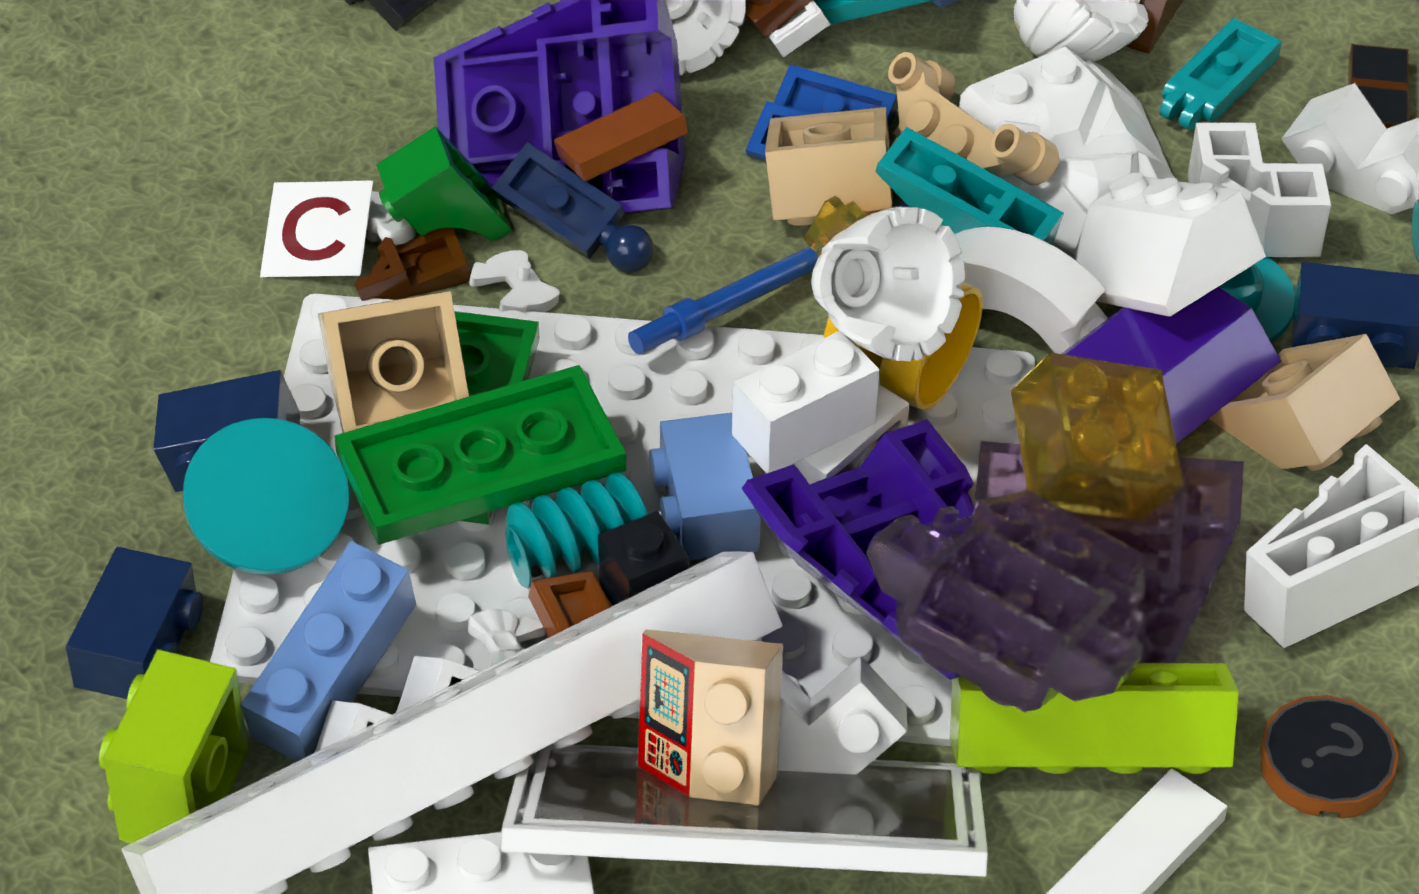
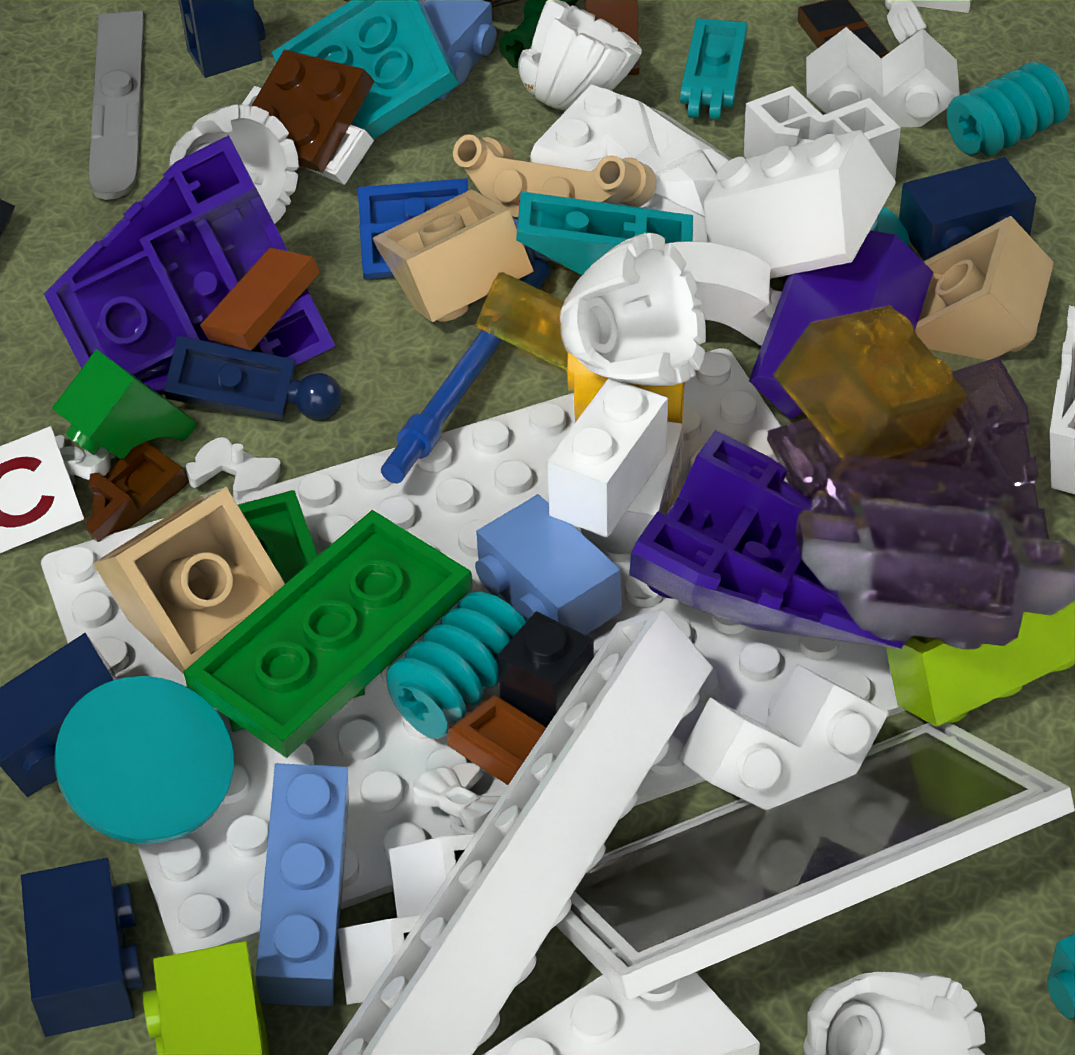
camera: 25 degrees left, 0 degrees up
tan slope [638,629,783,806] -> none

